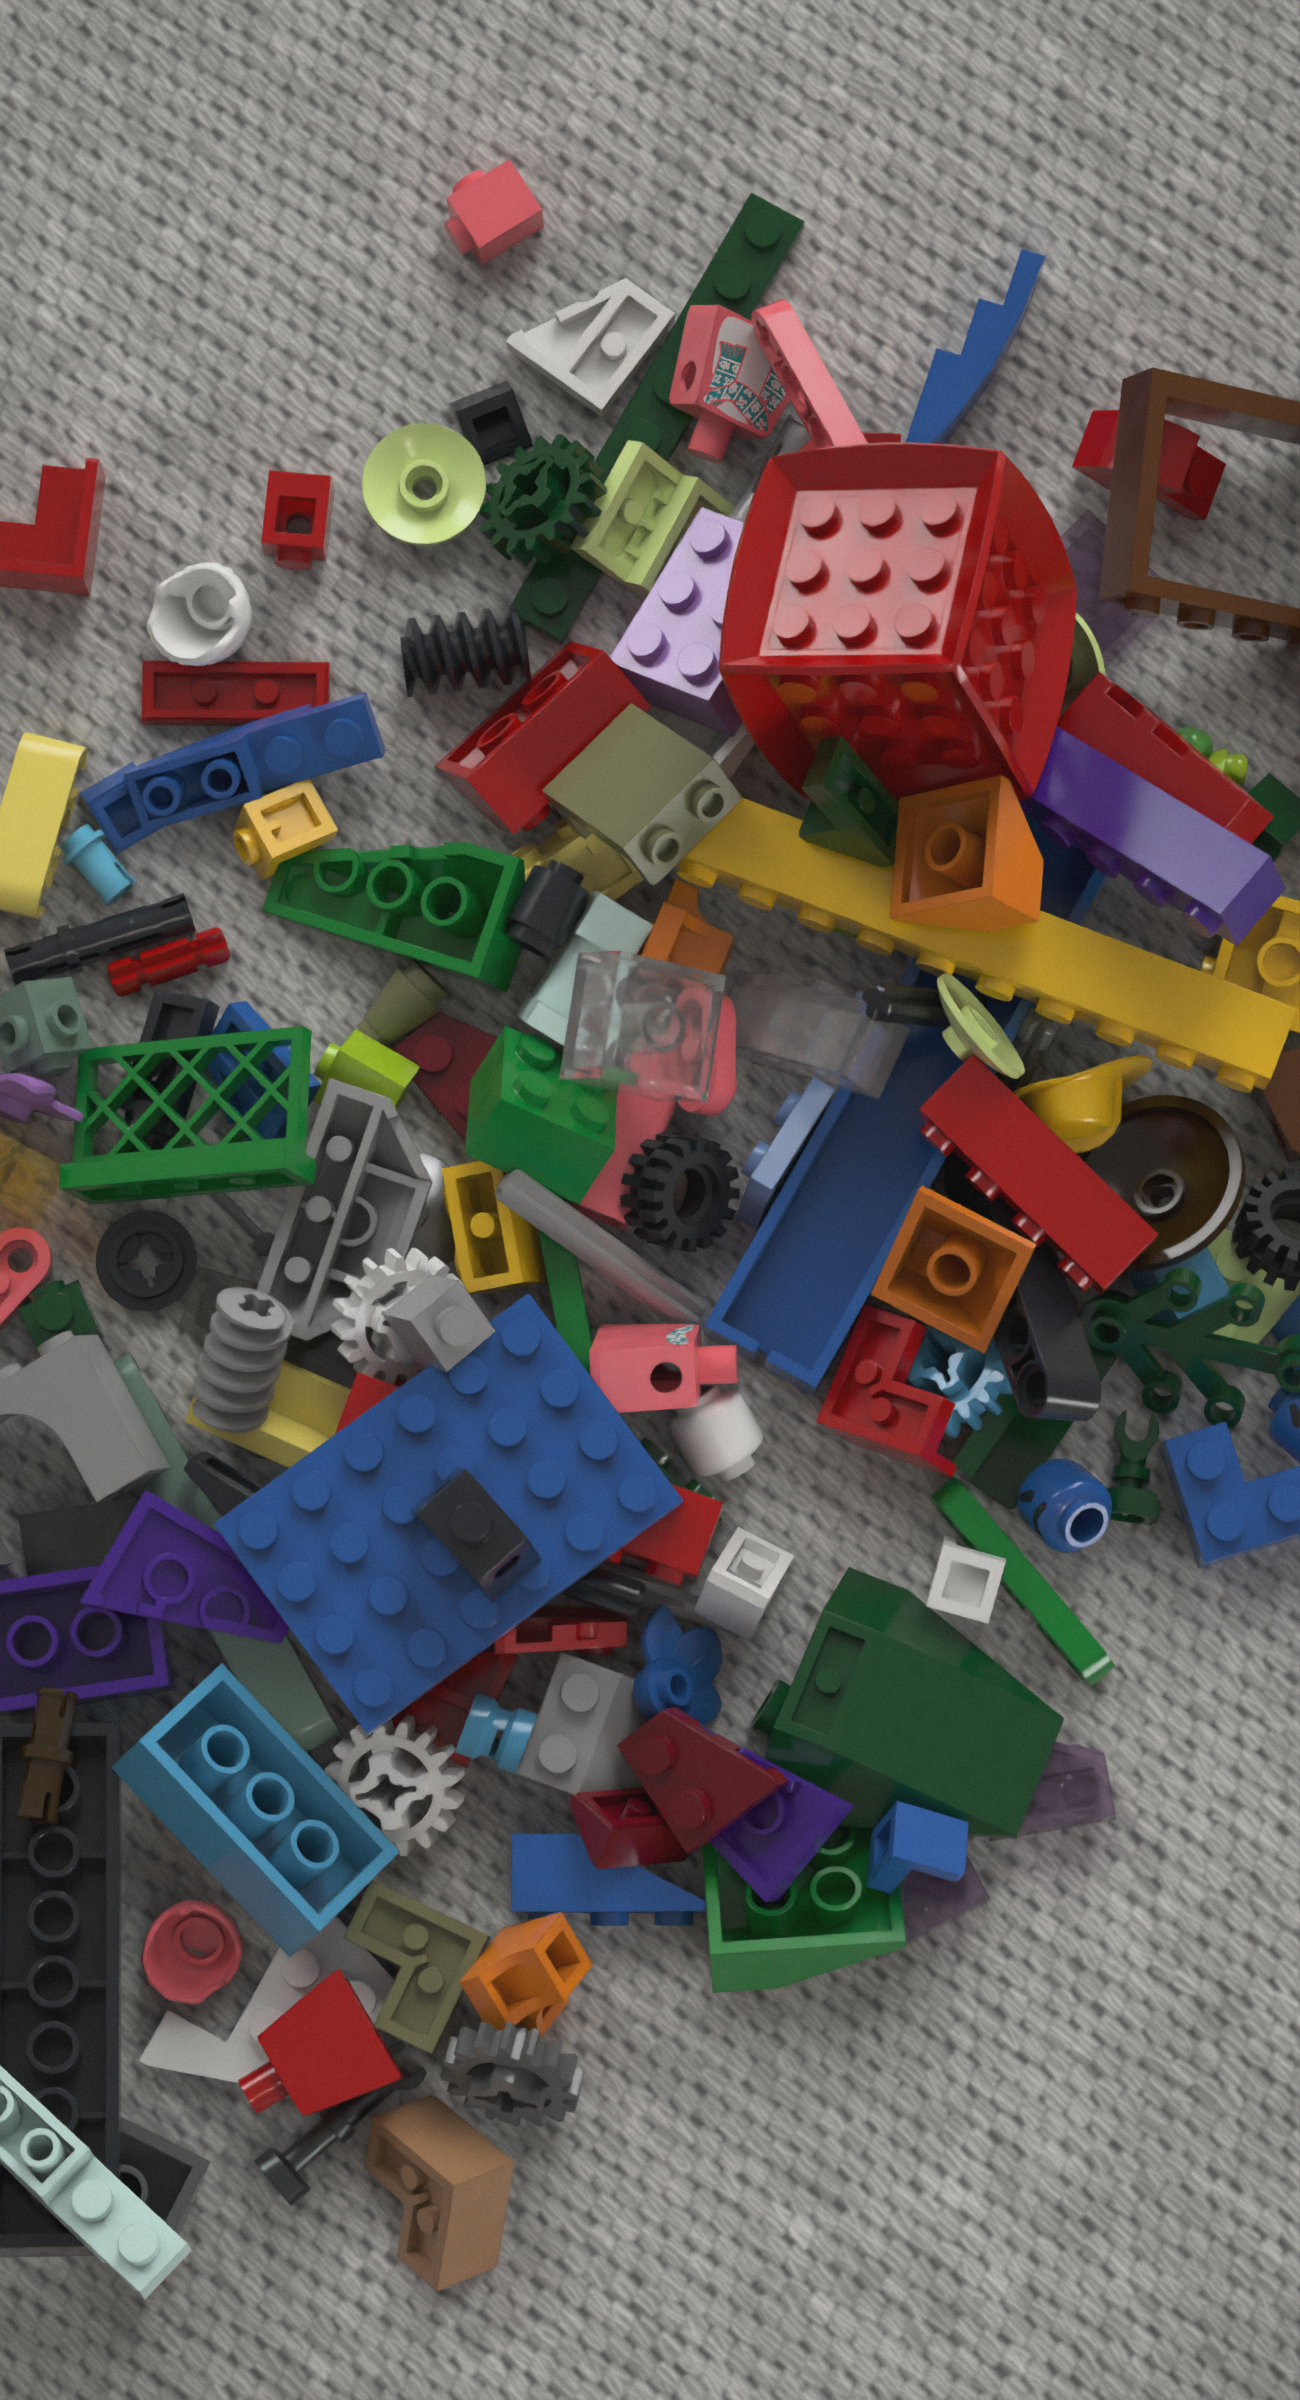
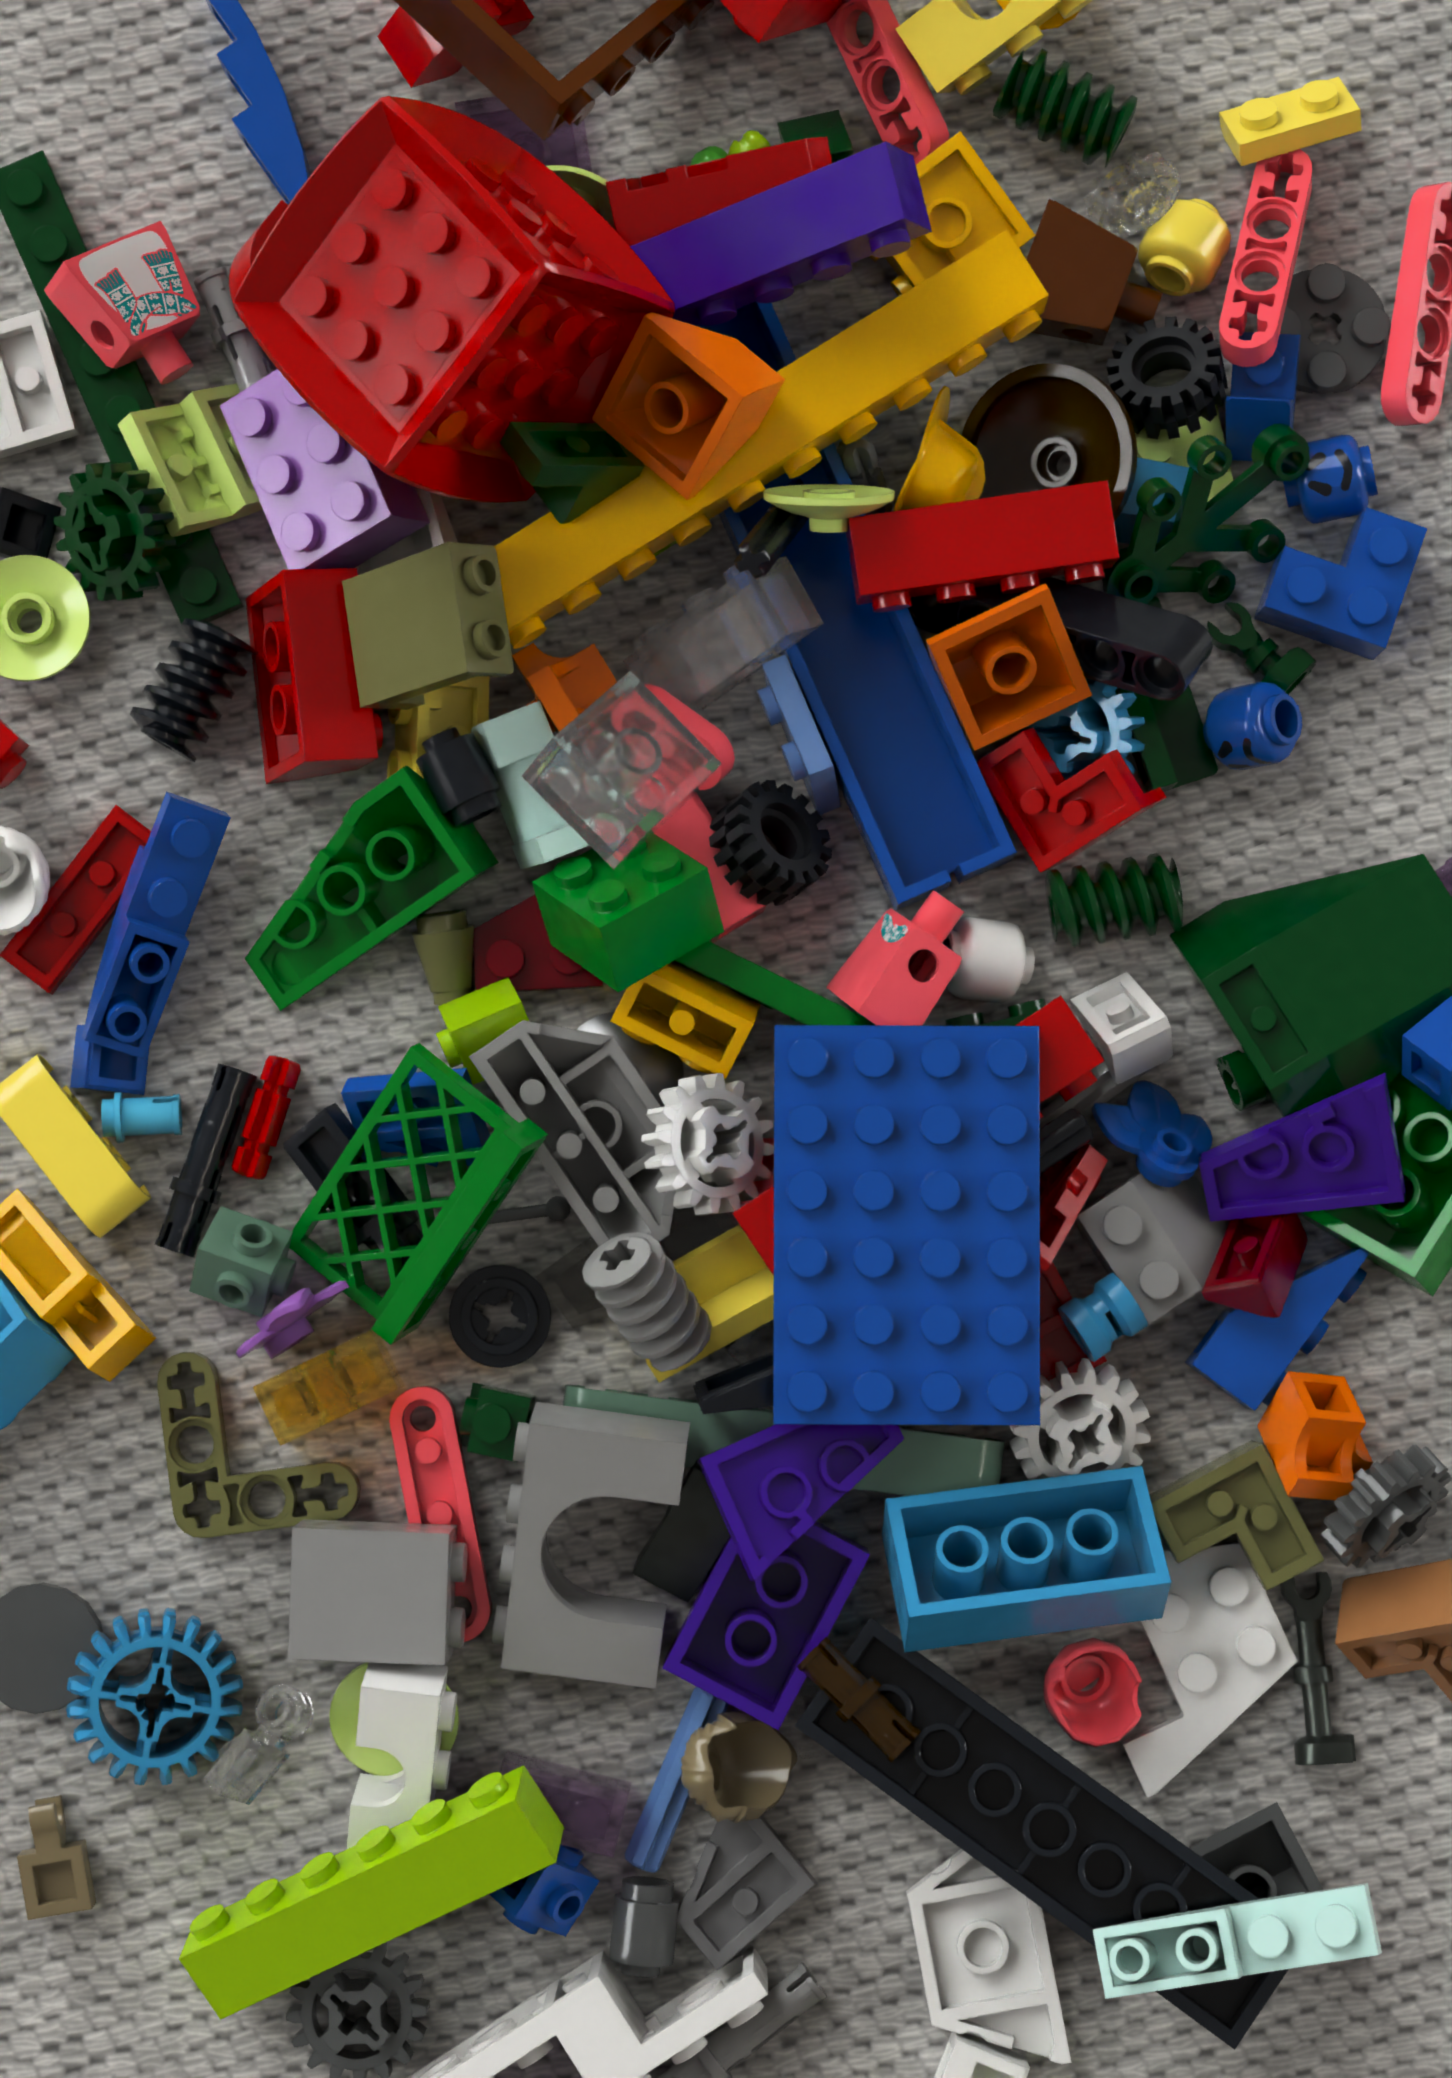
camera: 50 degrees left, 5 degrees up
yellow bracket [232,778,338,880] -> none
red torso [238,1969,404,2117] -> none
light grey brick [383,1274,495,1372] -> none
black torso [410,1467,542,1603] -> none
light grey axle [495,1169,706,1325] -> none
dark red wing [617,1707,788,1853] -> none
coral beam [752,299,868,448] -> none
white panel [926,1535,1006,1624] -> none
green beam [929,1476,1115,1687] -> none
none -> dark green piece [1045,853,1183,948]

